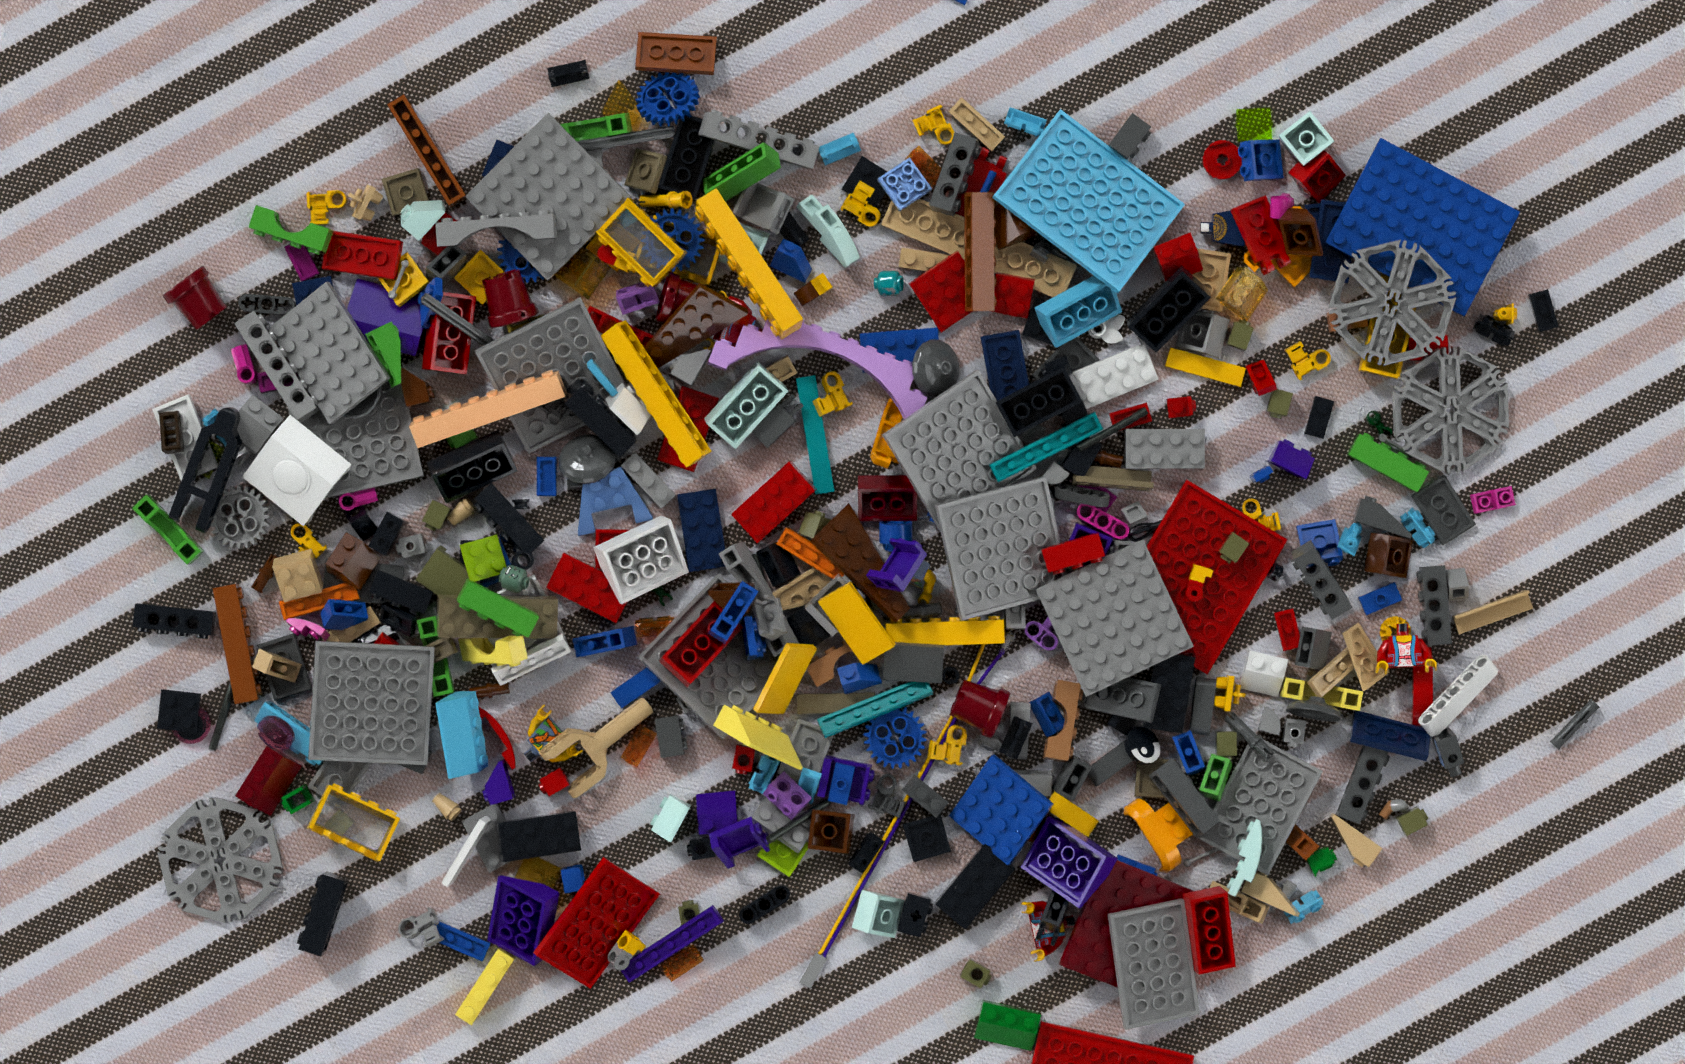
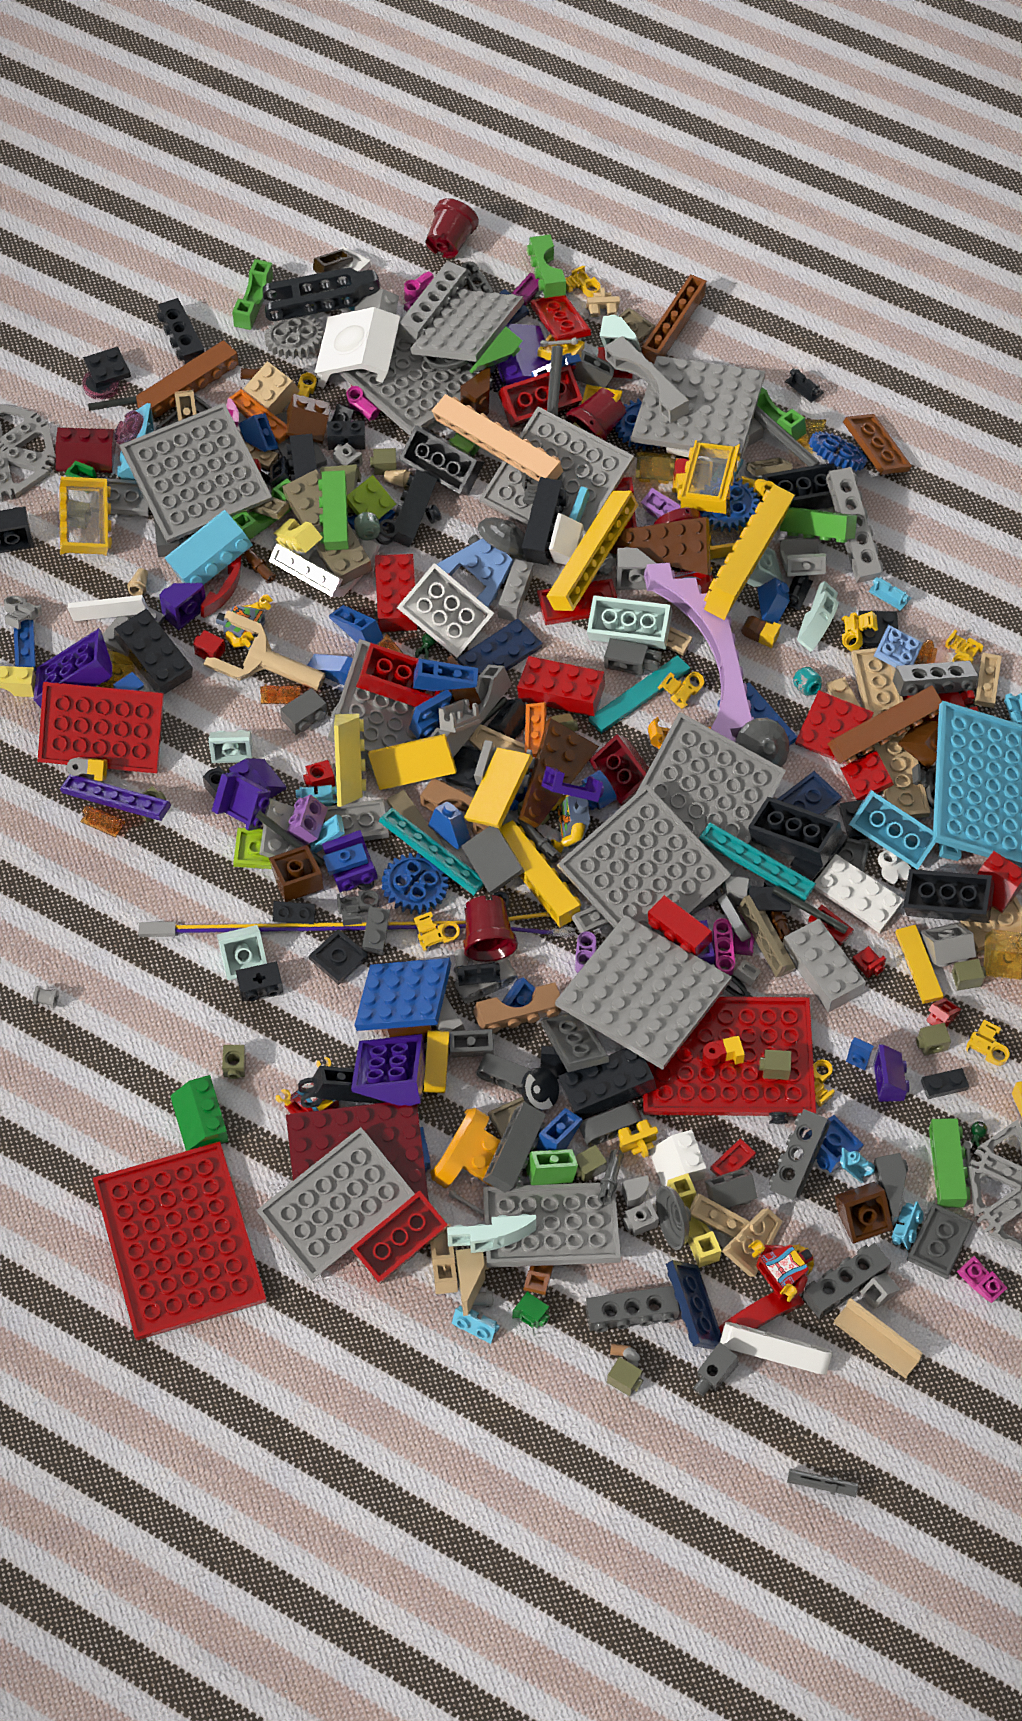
camera: 55 degrees right, 30 degrees down
blue plate [537,457,557,496] -> none
black beam [739,884,790,924] -> none
black brick [934,844,1015,929] -> none
tan slope [1330,813,1383,868] -> none
blue plate [1358,582,1402,615] -> none

